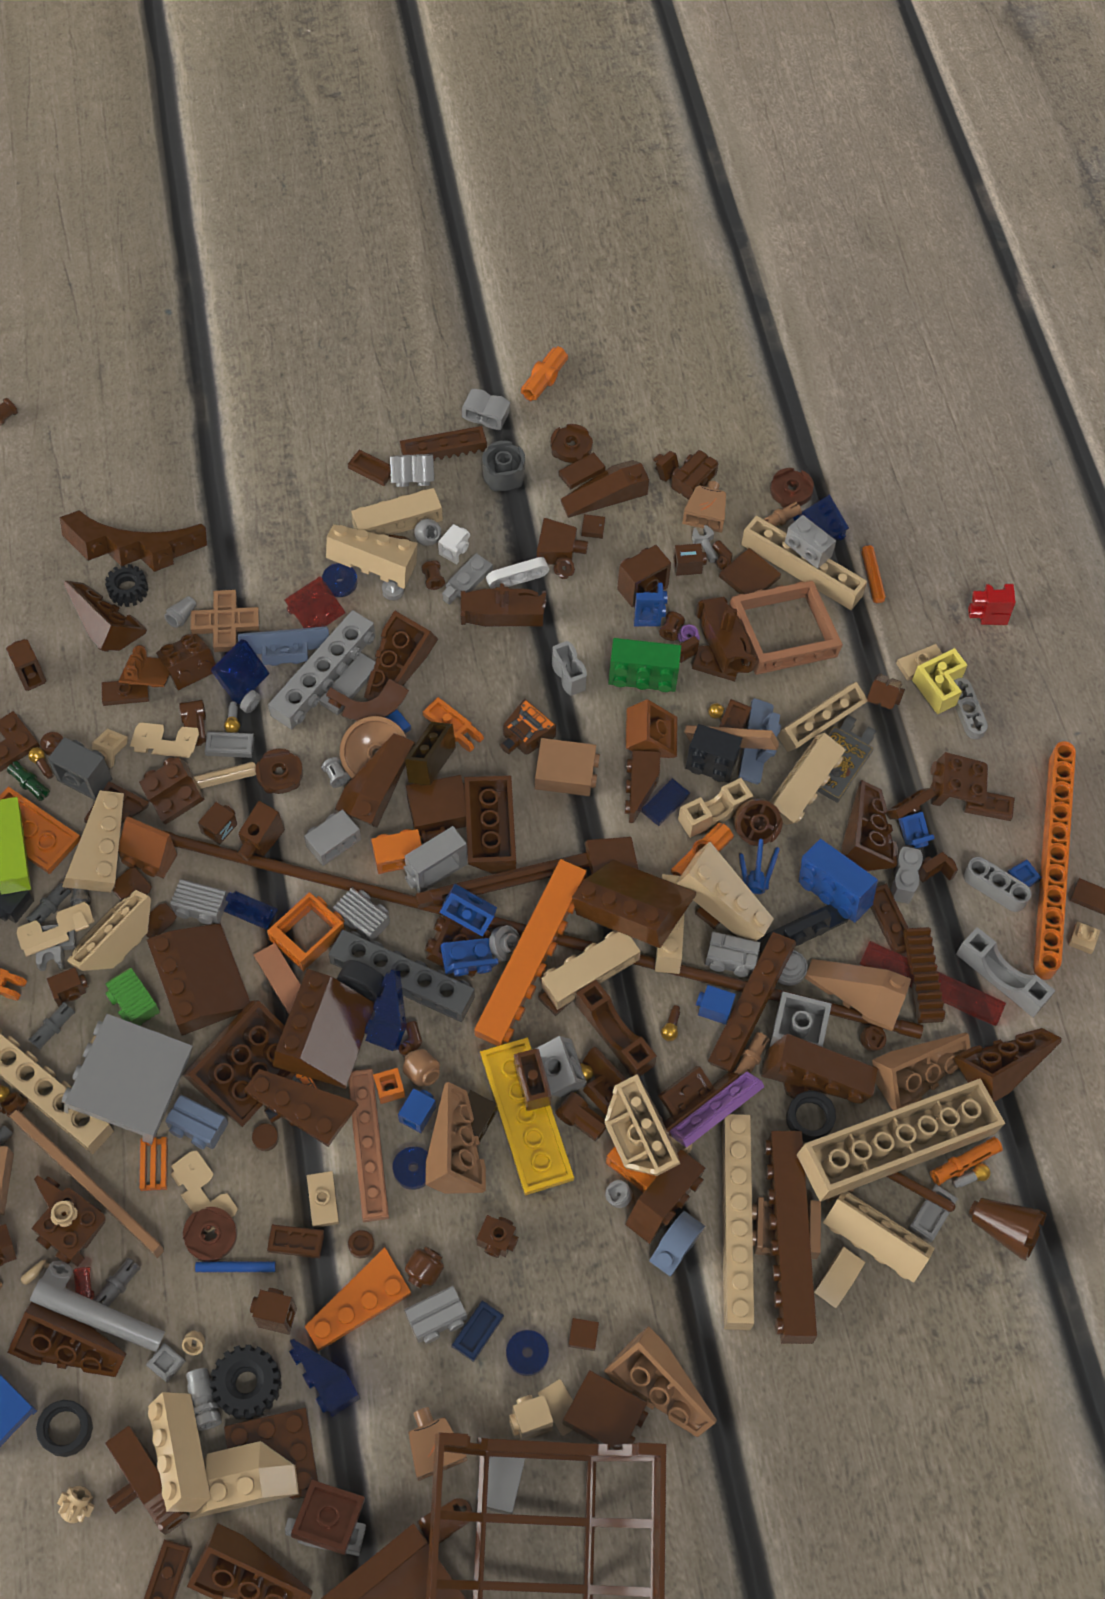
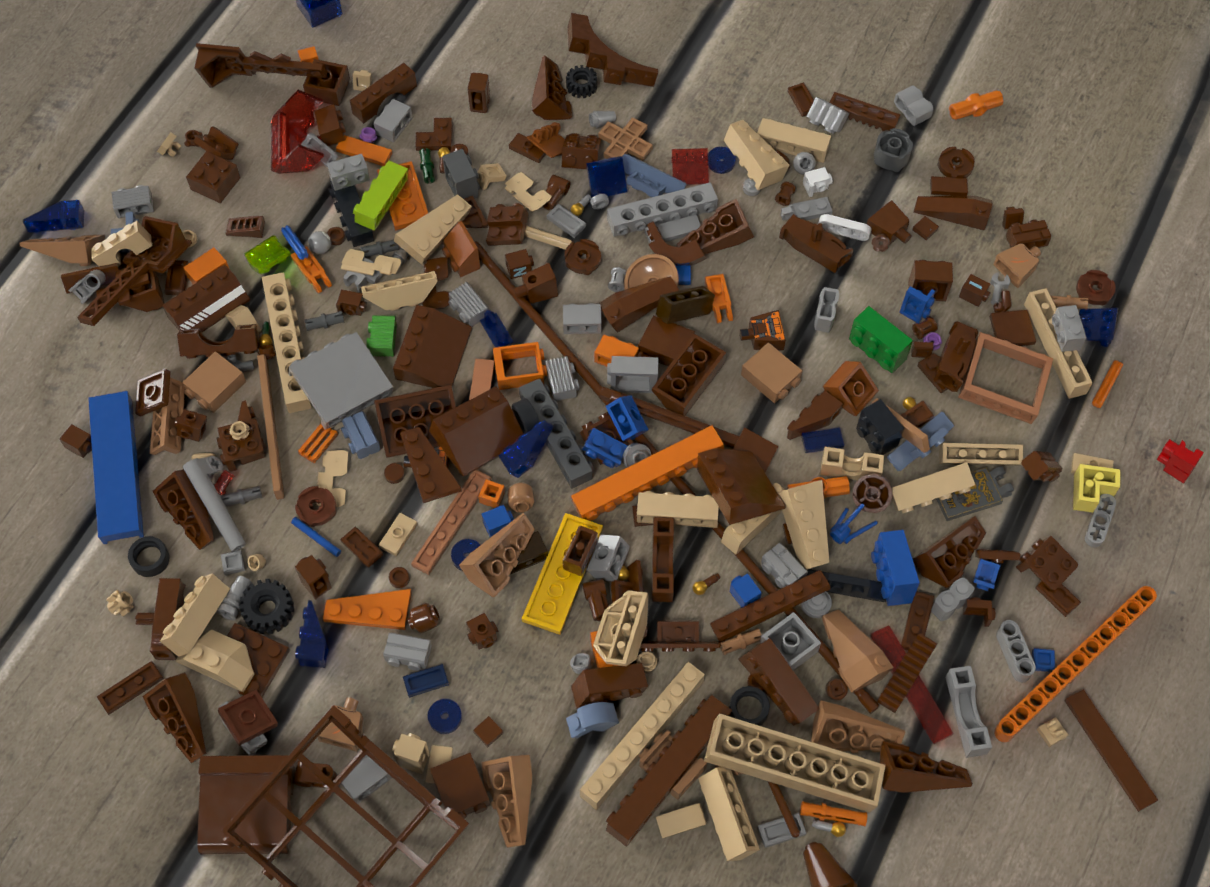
camera: 40 degrees right, 0 degrees up
reddish brown arm [398,1021,422,1057] -> none
medium lavender tile [670,1072,764,1148] -> none

